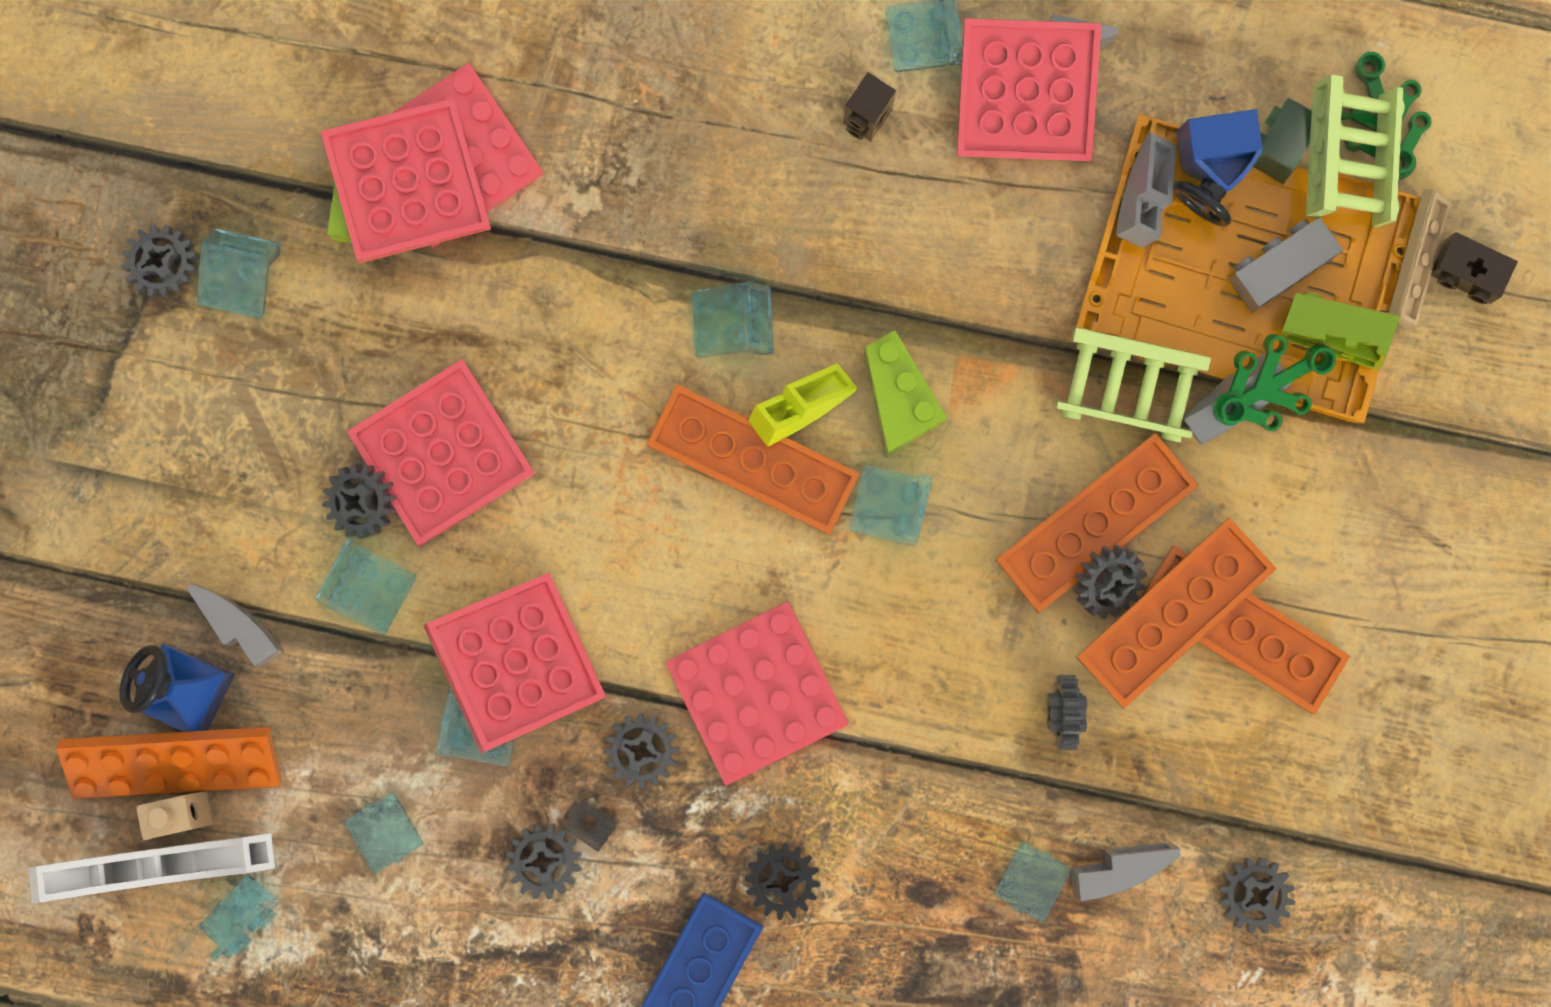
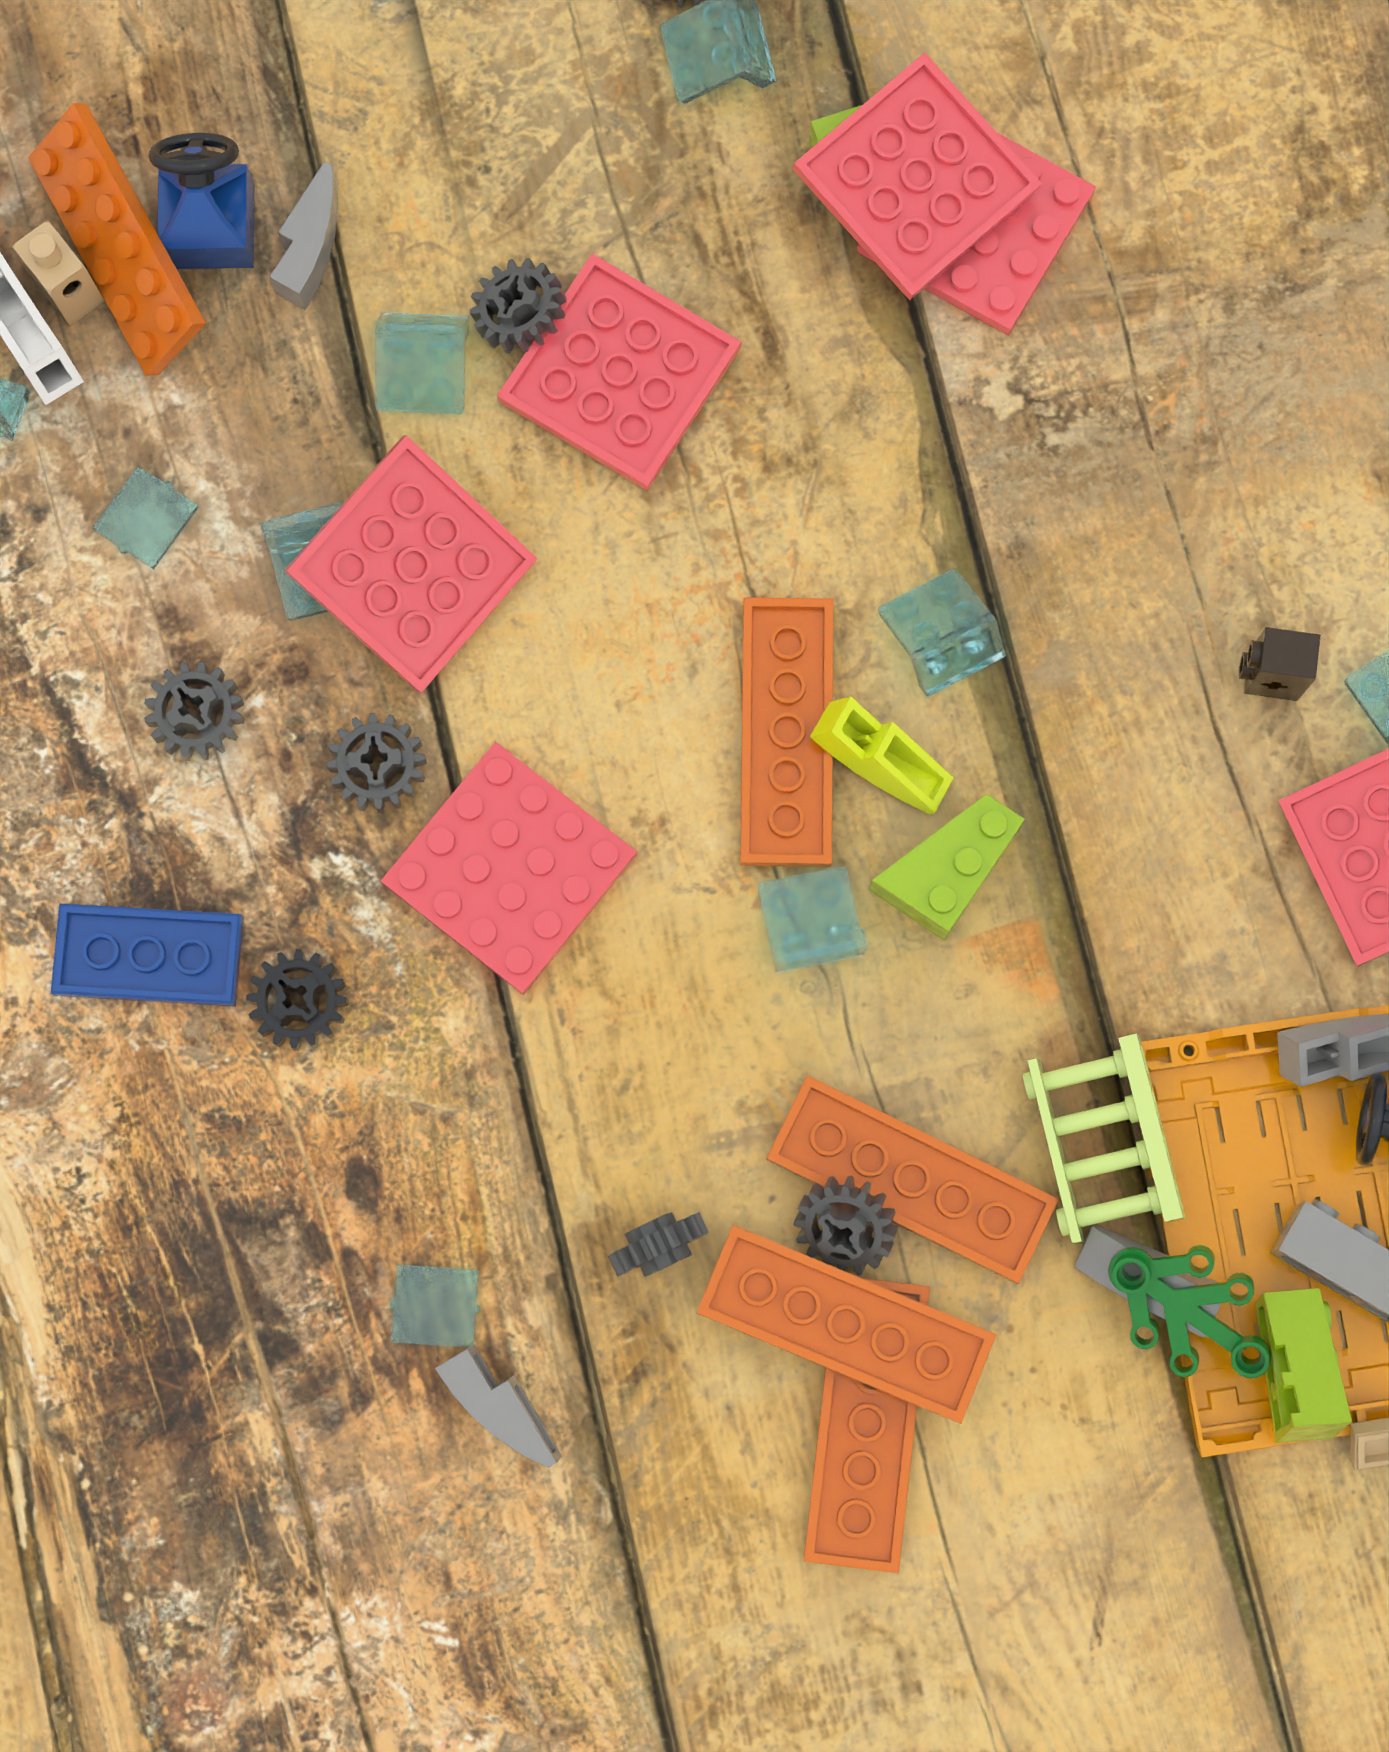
camera: 65 degrees right, 5 degrees down
clear smoke brick [563,798,620,852] -> none
dark grey gear [1217,857,1295,934] -> none

